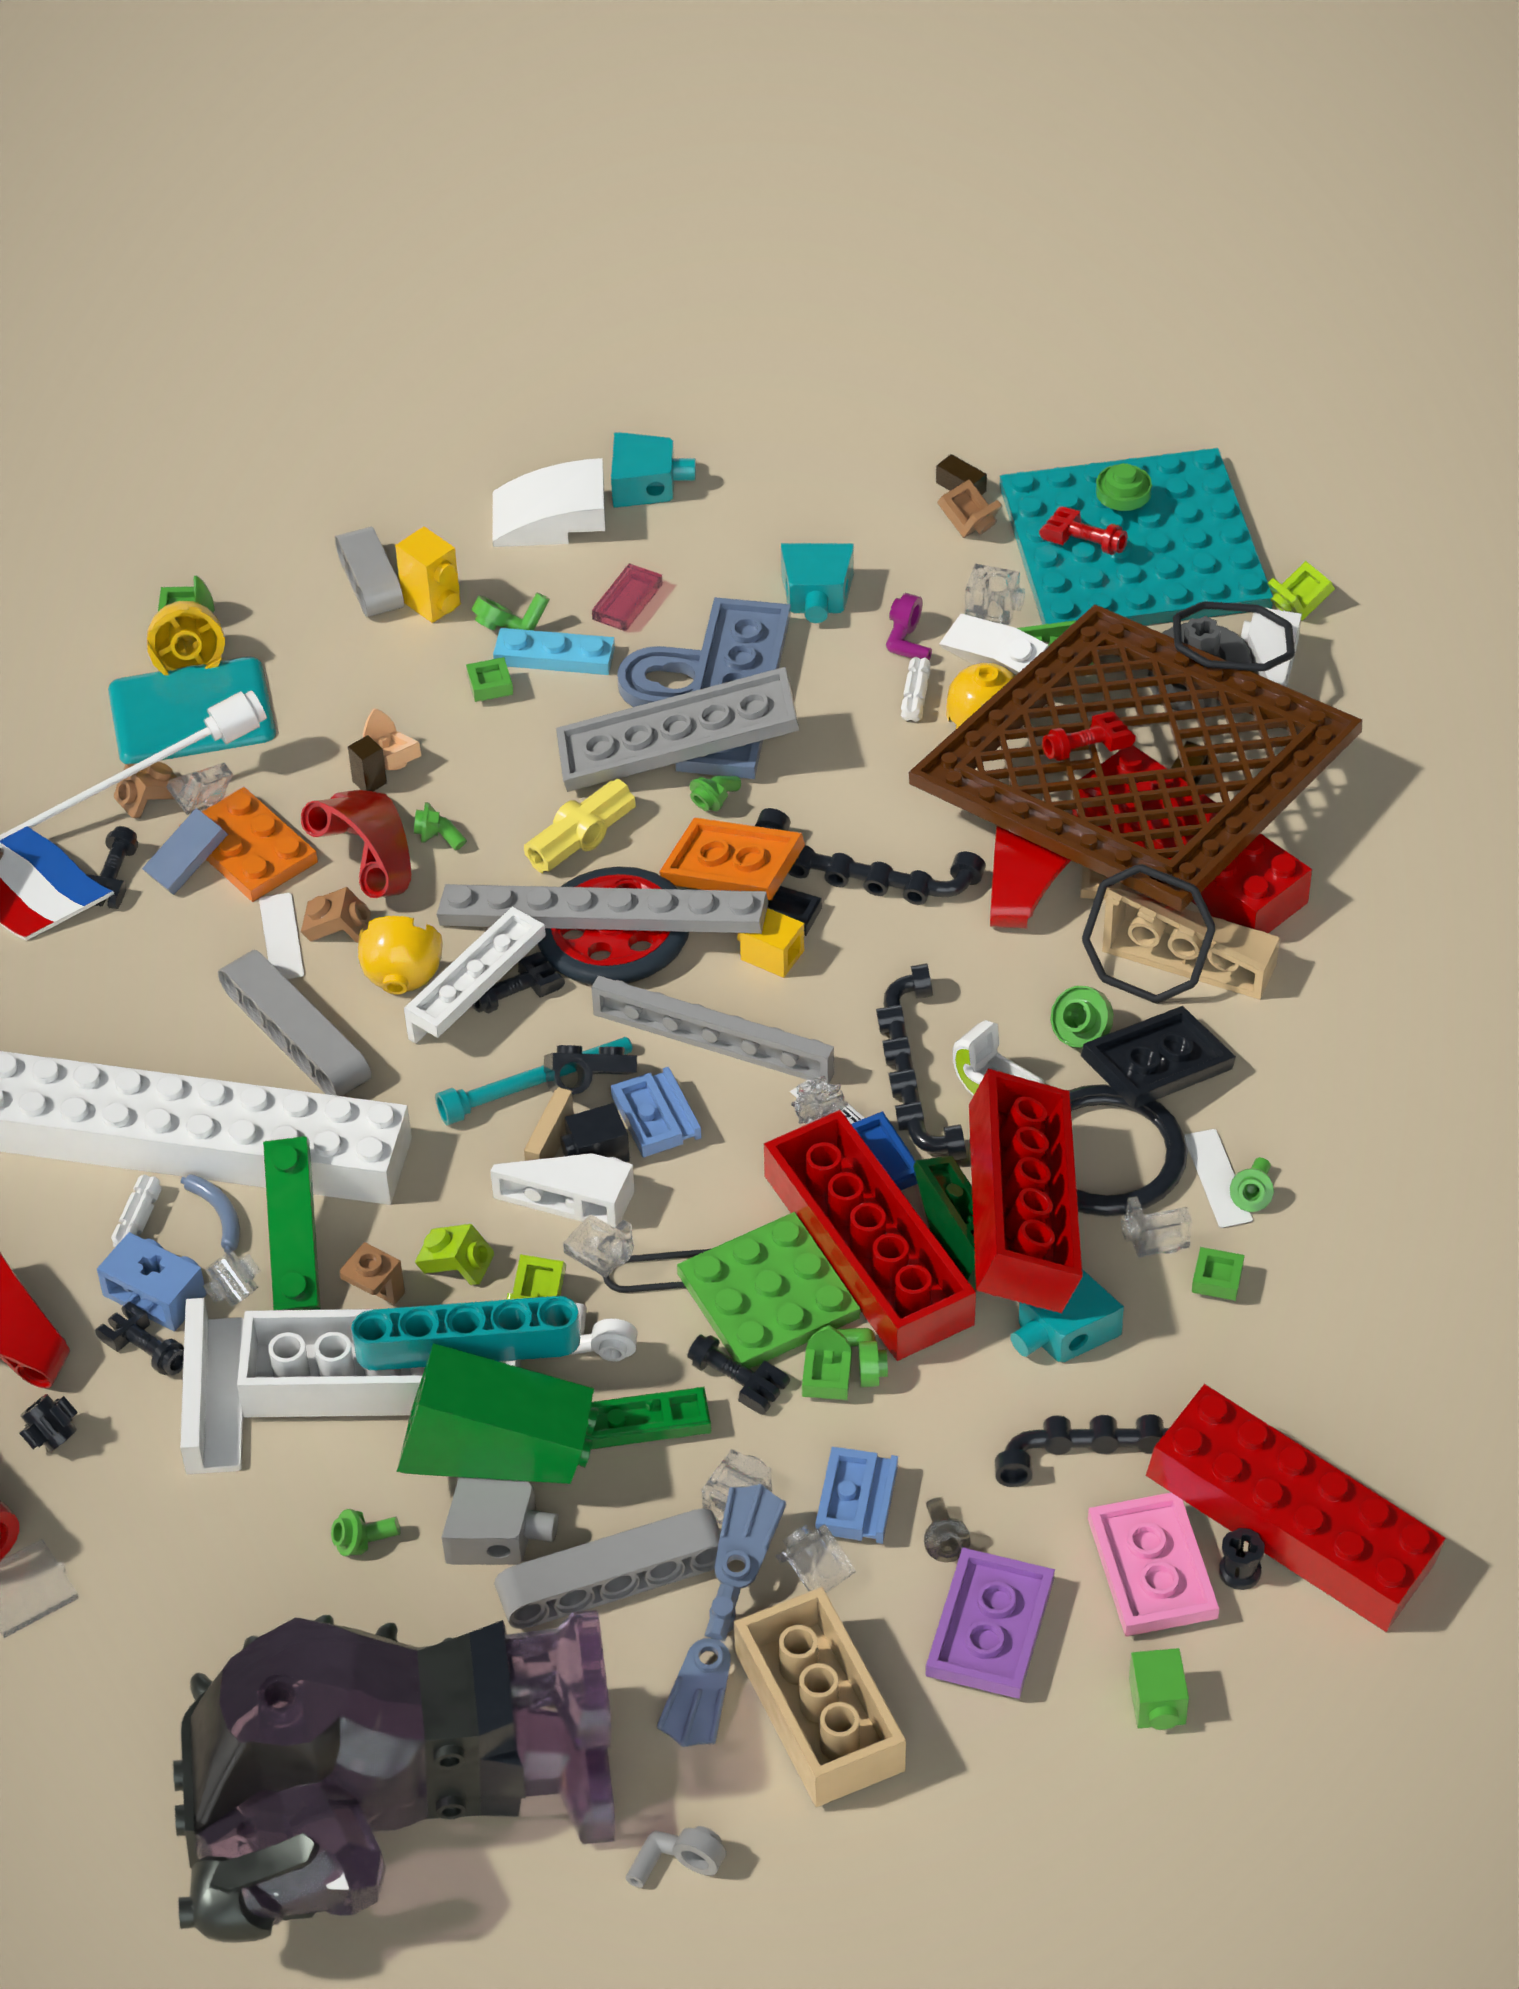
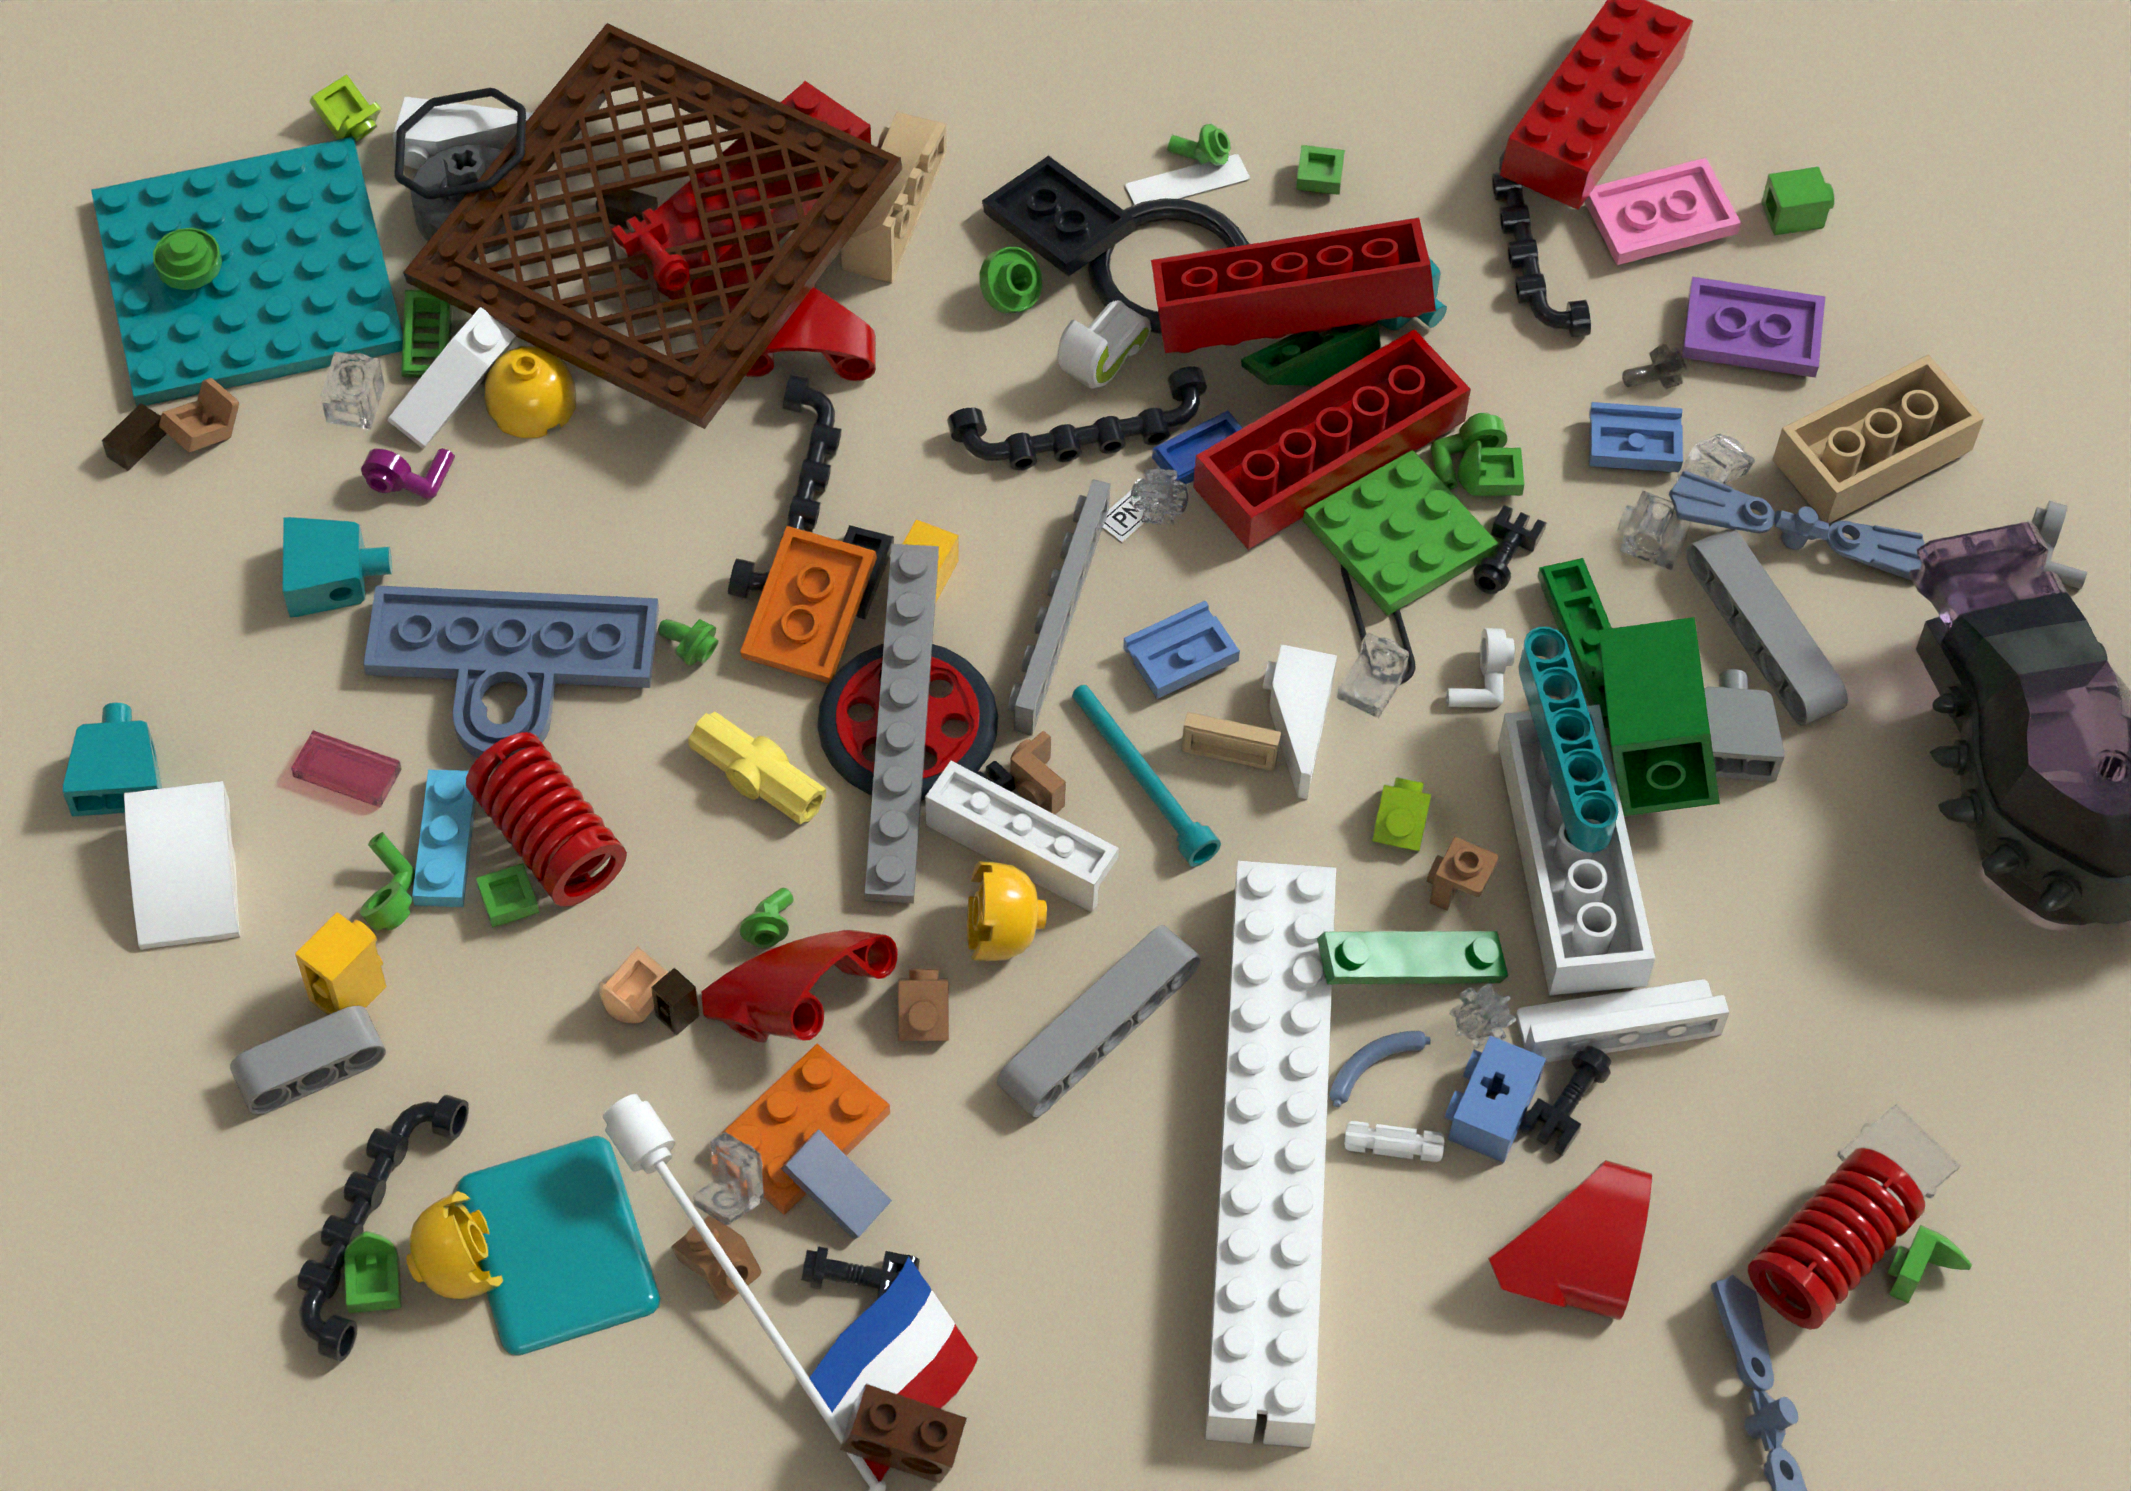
camera: 100 degrees left, 10 degrees up
black gear [19,1394,78,1452] -> none
white sticker [259,893,304,979] -> none
bright green plate [331,1509,401,1556] -> none
lime bracket [506,1254,566,1300] -> none
black plate [544,1045,637,1095] -> none
light grey plate [556,667,799,792] -> none
black brick [560,1103,630,1162] -> none
white axle [901,657,930,722] -> none
red hinge [1039,506,1128,555] -> none
black piece [1082,864,1215,1003] -> none
clear bracket [1121,1196,1192,1258] -> none
black bush [1219,1528,1265,1590] -> none
none -> black bar [298,1095,469,1361]
none -> red piece [466,732,627,906]
none -> medium nougat bracket [1010,731,1066,815]

